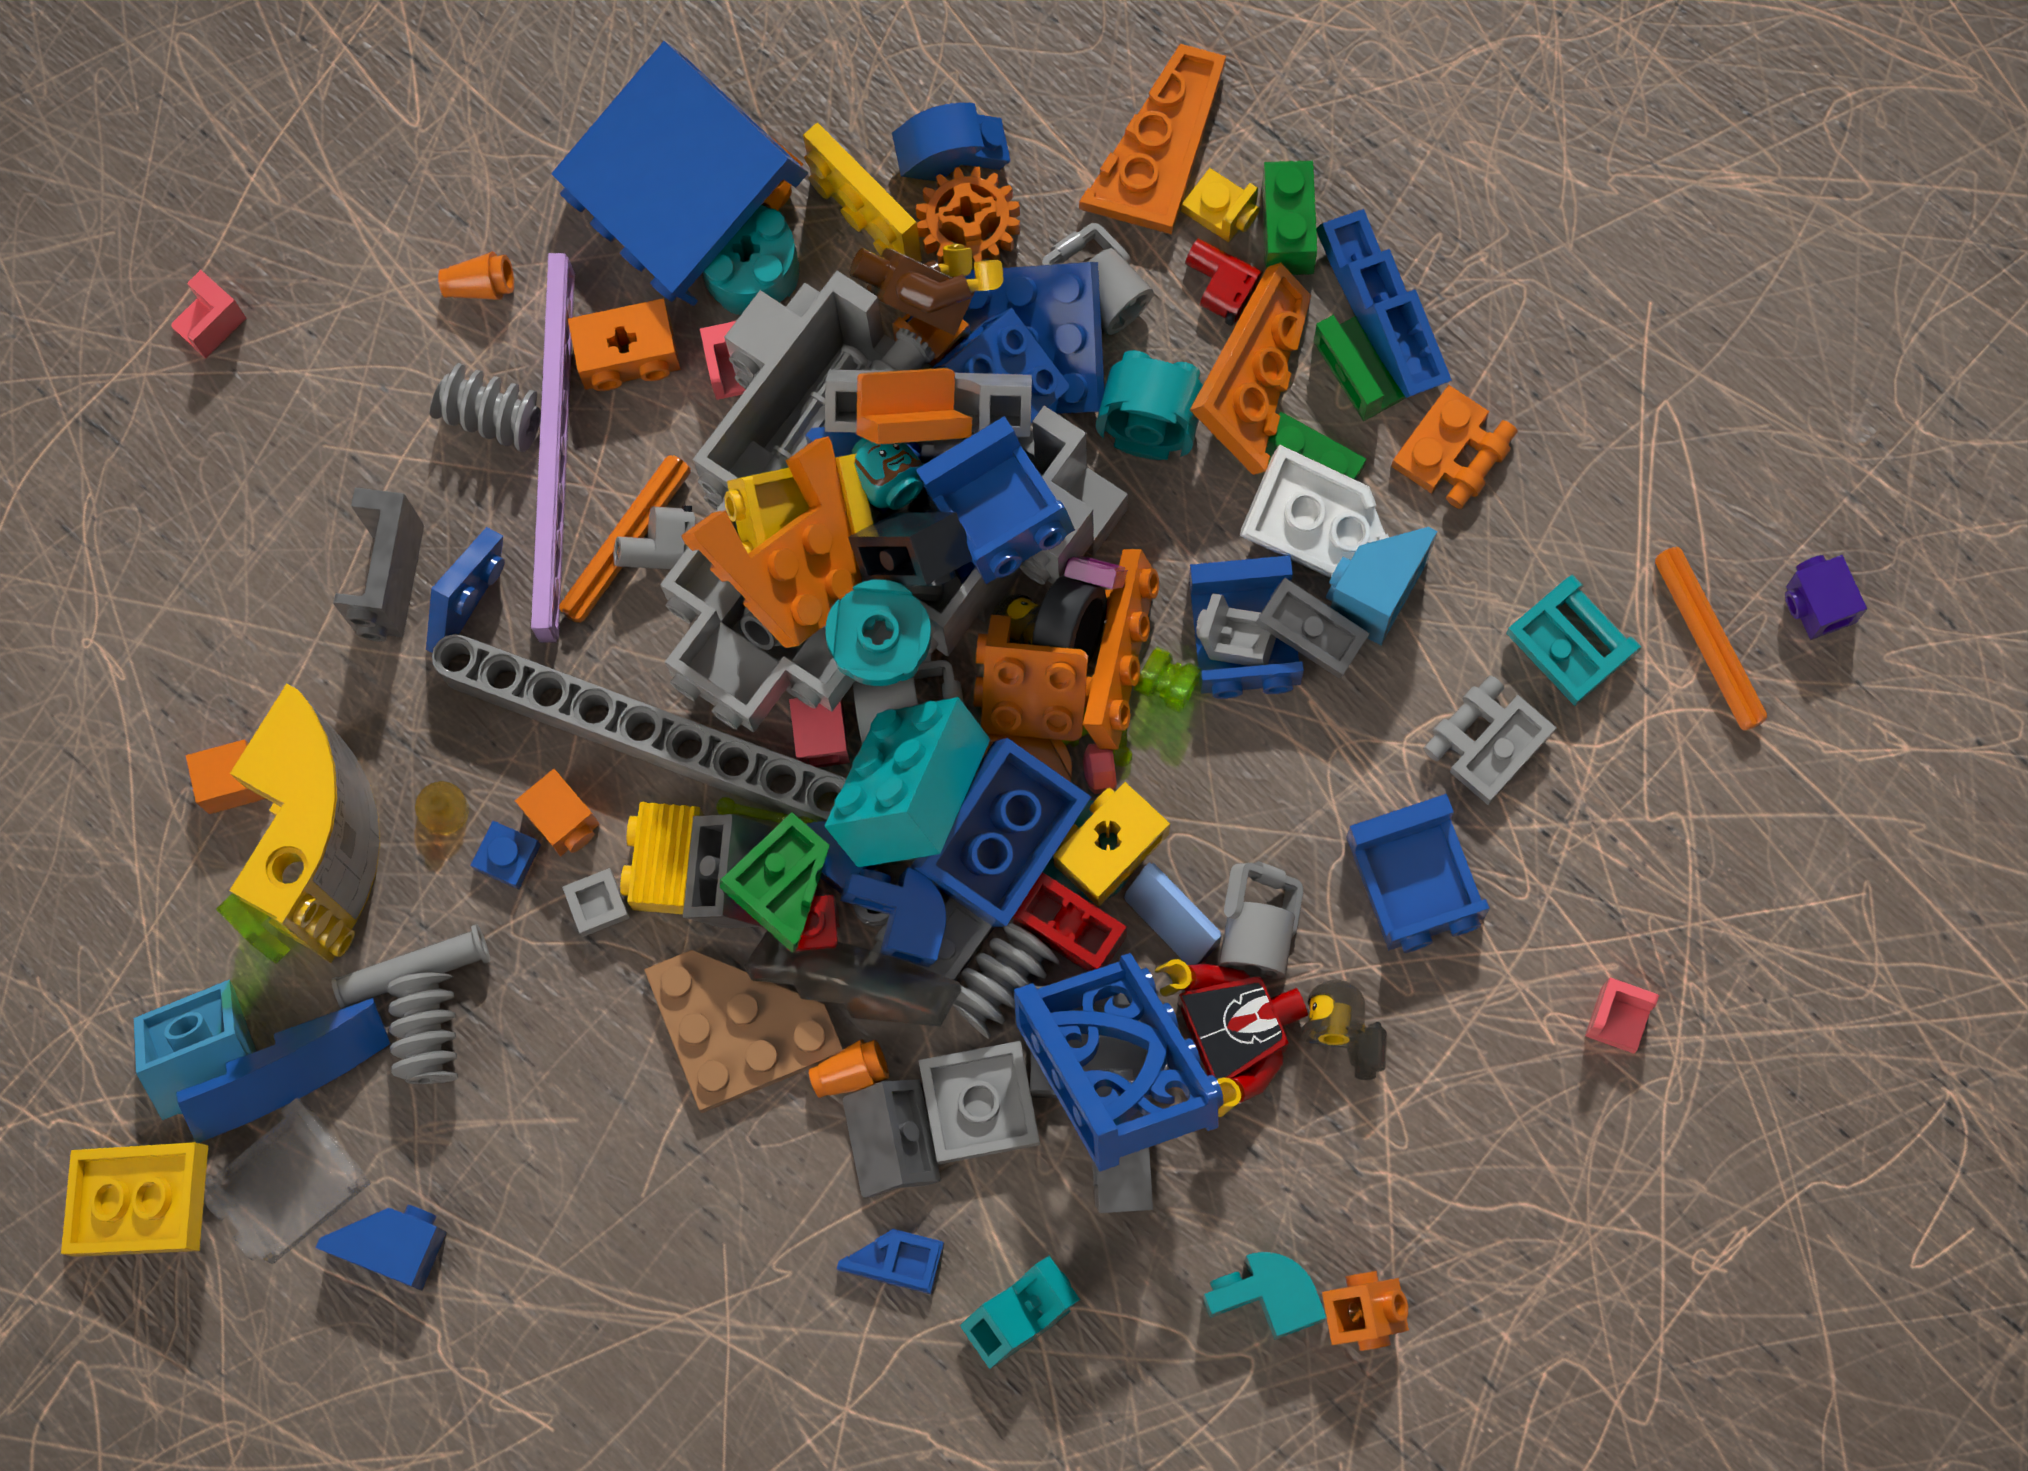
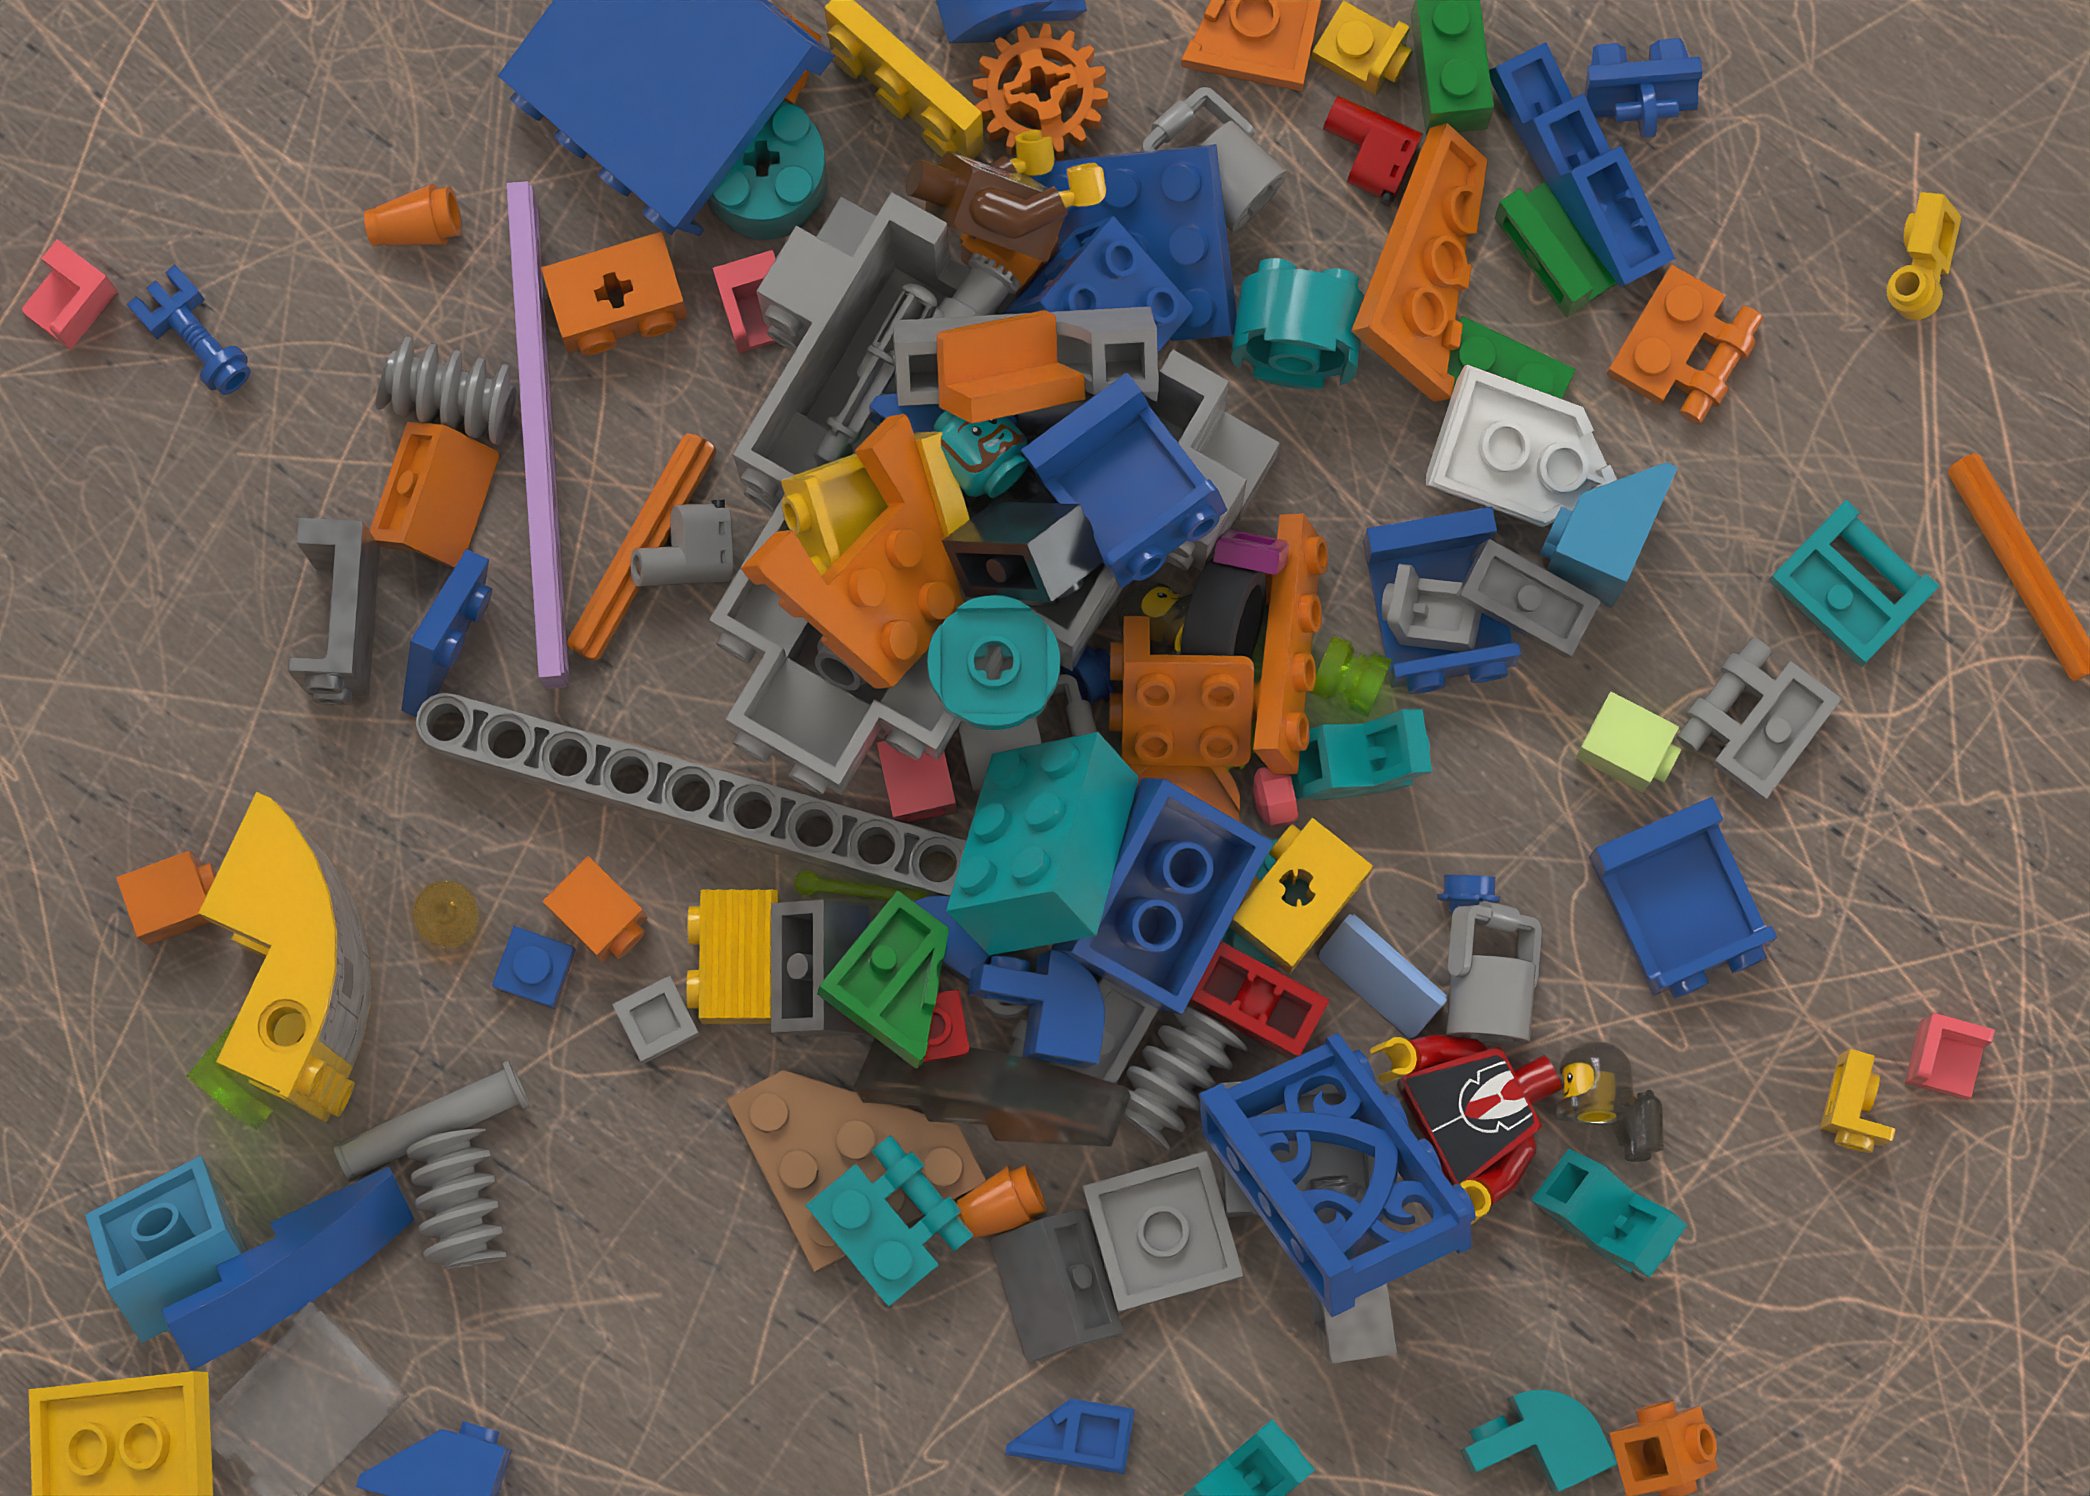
camera: 10 degrees left, 5 degrees up
none -> blue hinge [127,264,251,395]
none -> orange panel [369,422,499,568]
none -> teal plate [805,1135,974,1307]
none -> blue plate [1062,645,1119,704]
none -> teal brick [1290,709,1432,801]
none -> blue plate [1437,875,1501,914]
none -> teal brick [1531,1148,1688,1278]
none -> yellowish green brick [1575,691,1681,793]
none -> blue hips [1585,38,1703,138]
none -> yellow bracket [1820,1049,1896,1153]
none -> yellow plate [1887,192,1962,320]

